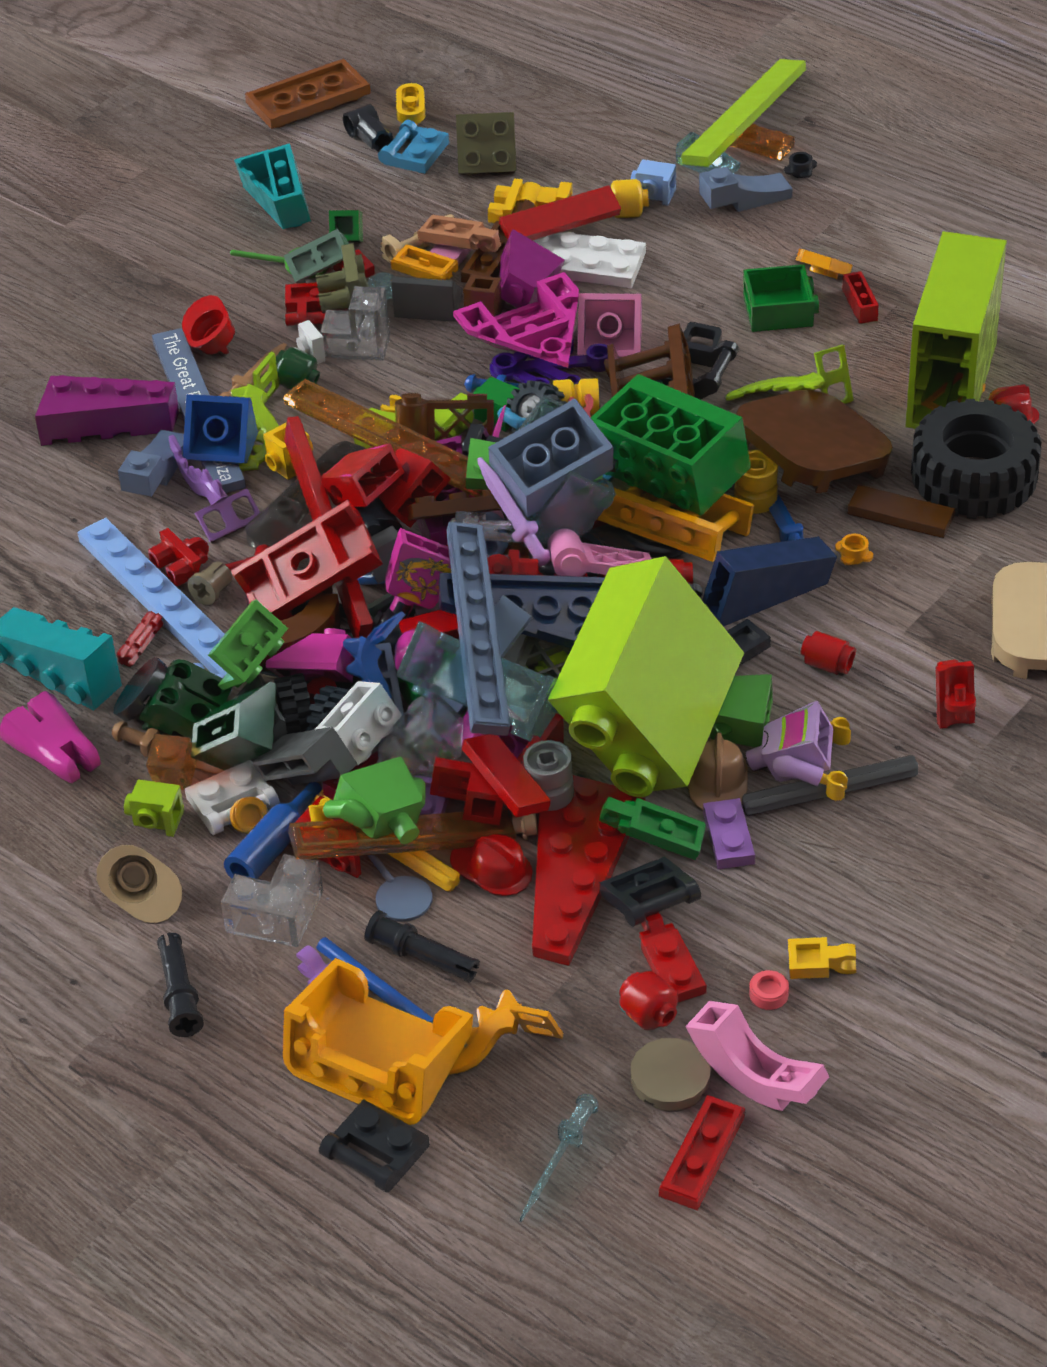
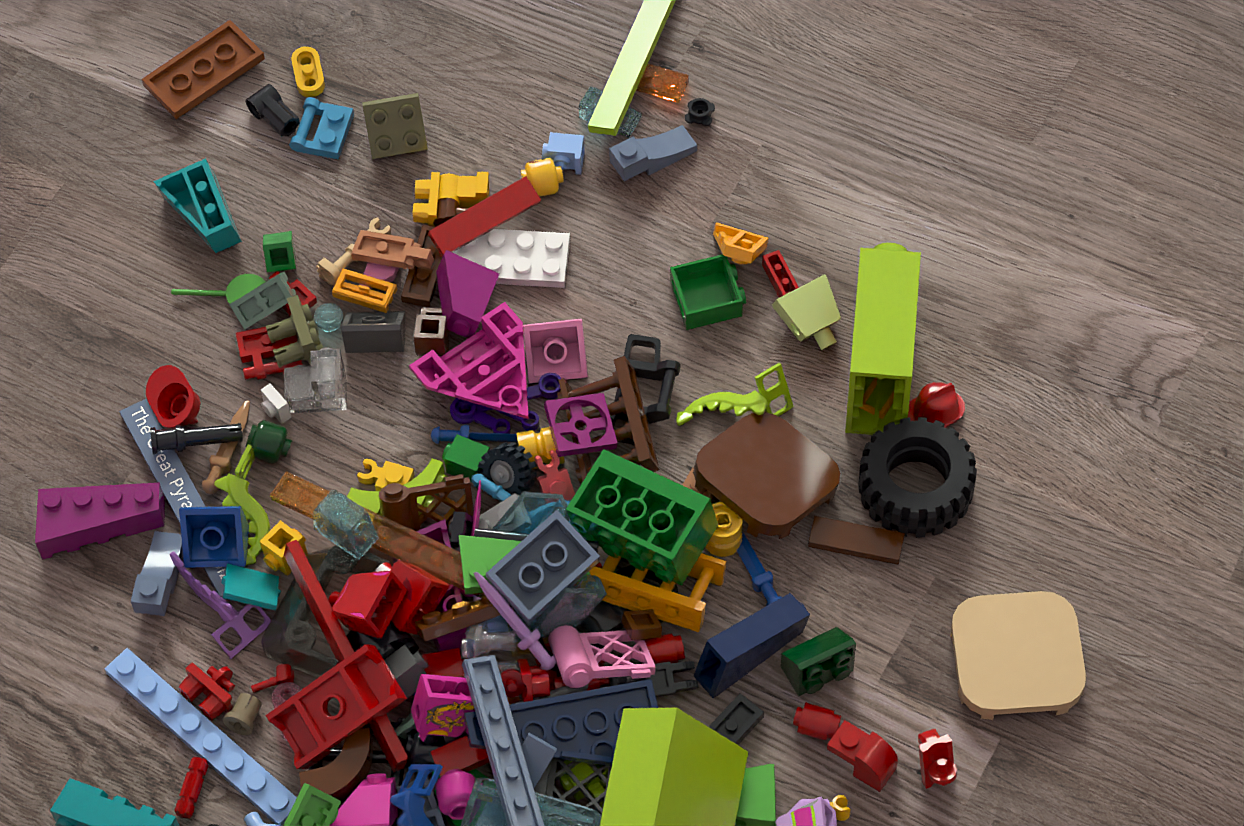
camera: 10 degrees left, 15 degrees up
light orange plate [835,533,874,565] -> none
none -> black pin [150,423,243,454]
none -> teal piece [221,563,281,611]
none -> clear light blue torso [313,489,379,560]
none -> magenta piece [544,393,618,457]
none -> reddish brown plate [622,609,662,640]
none -> yellowish green torso [772,274,841,350]
none -> dark green slope [781,627,856,697]
none -> red brick [827,720,898,792]

